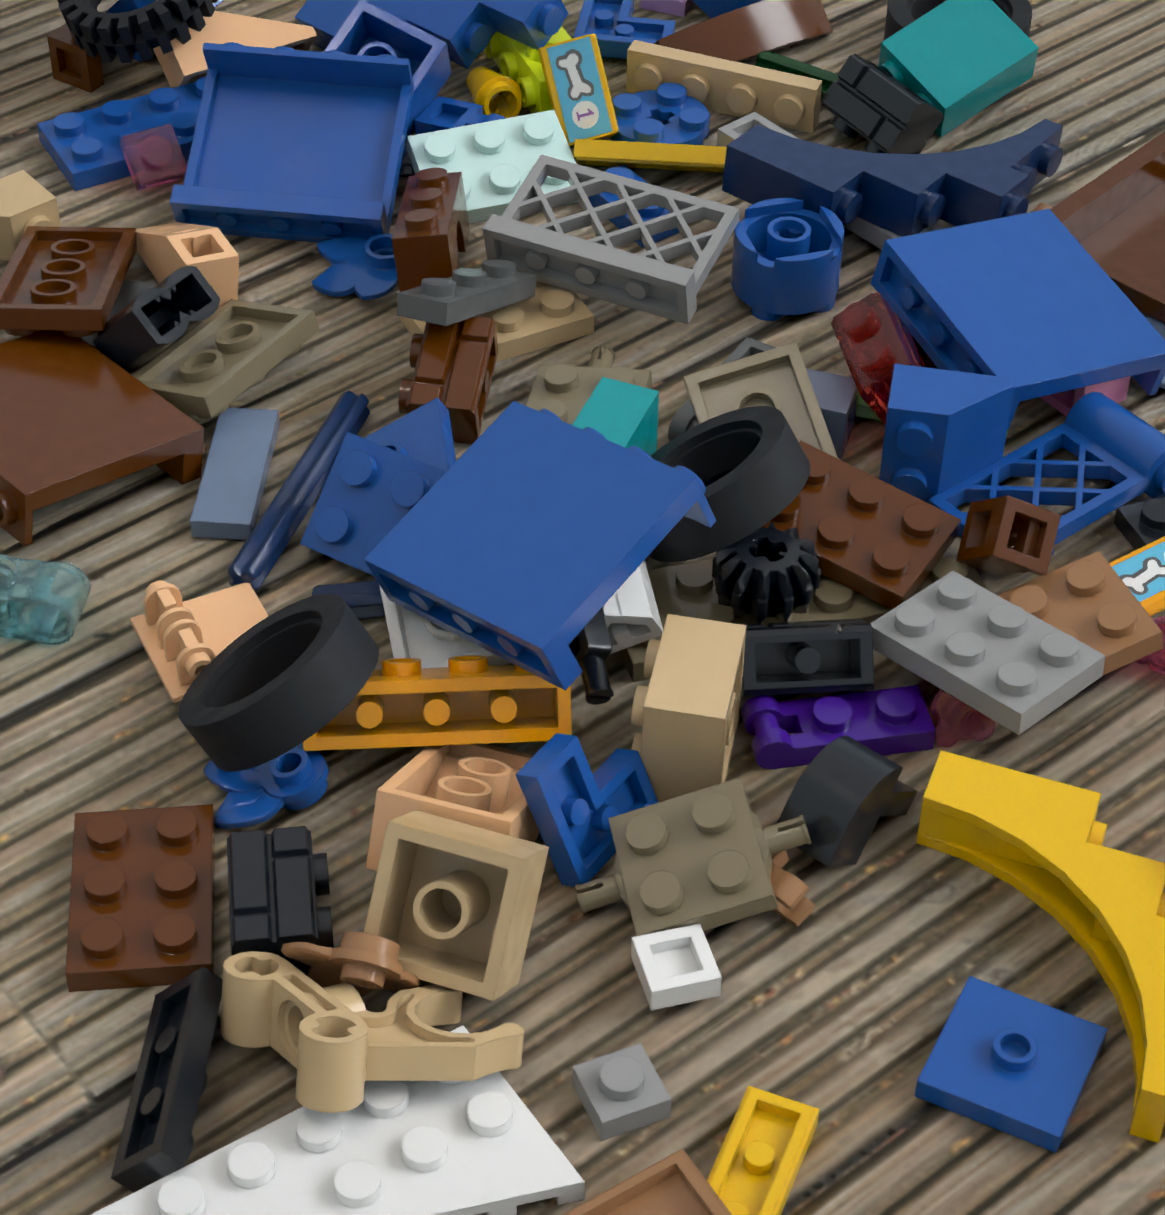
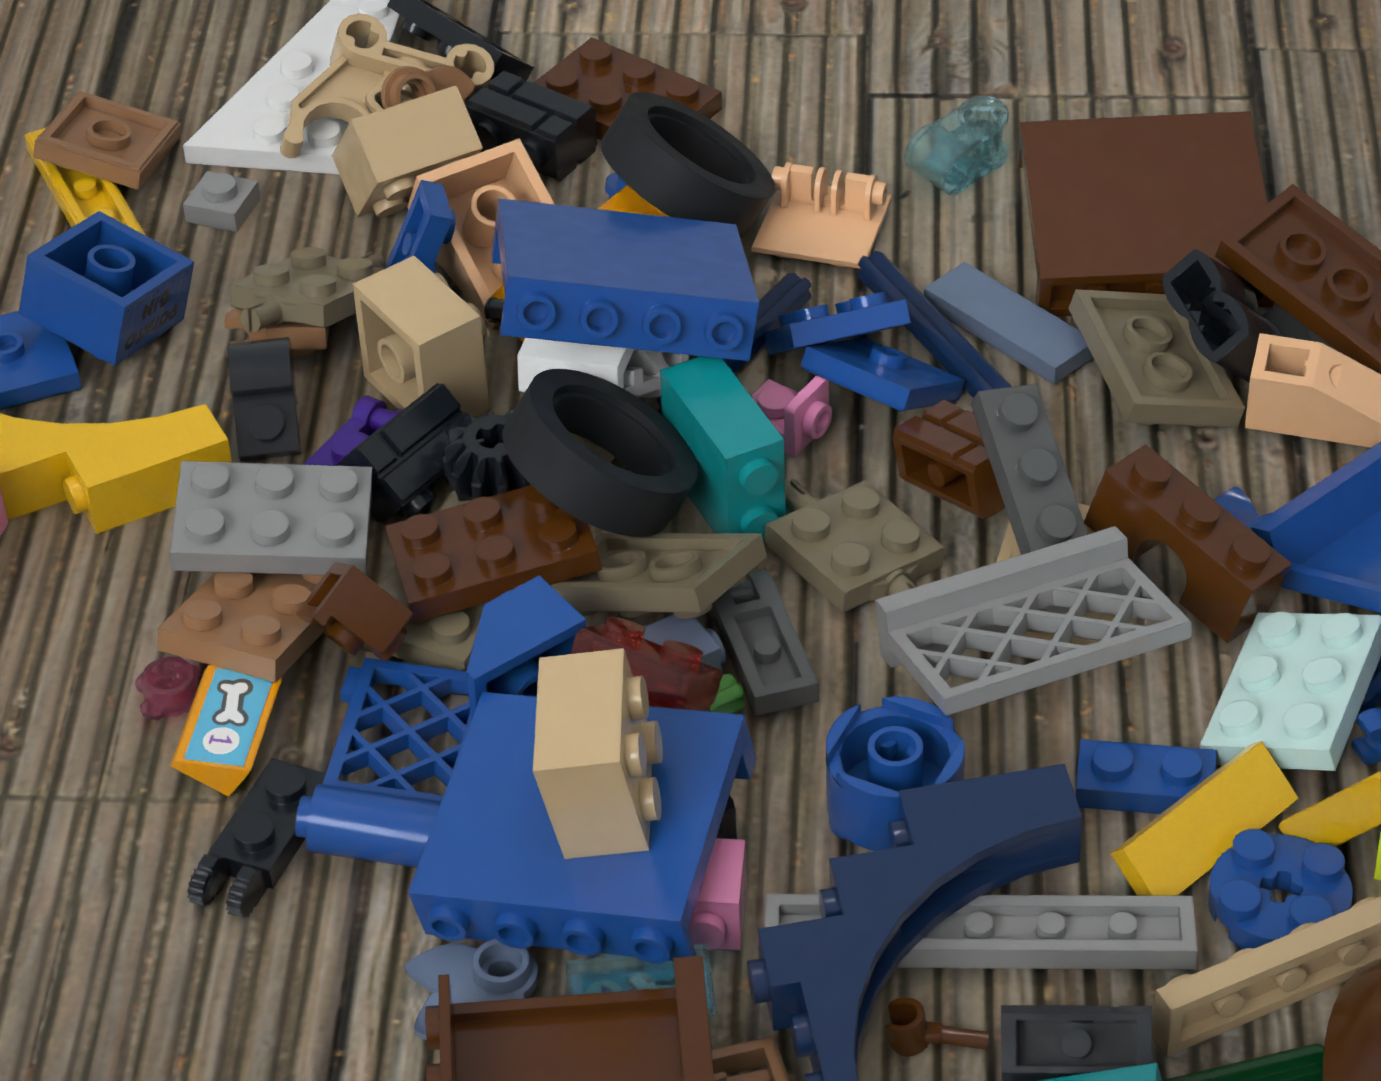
camera: 135 degrees right, 0 degrees up
white plate [631,923,722,1011] -> none
none -> blue brick [19,211,194,366]
none -> tan brick [533,648,663,859]

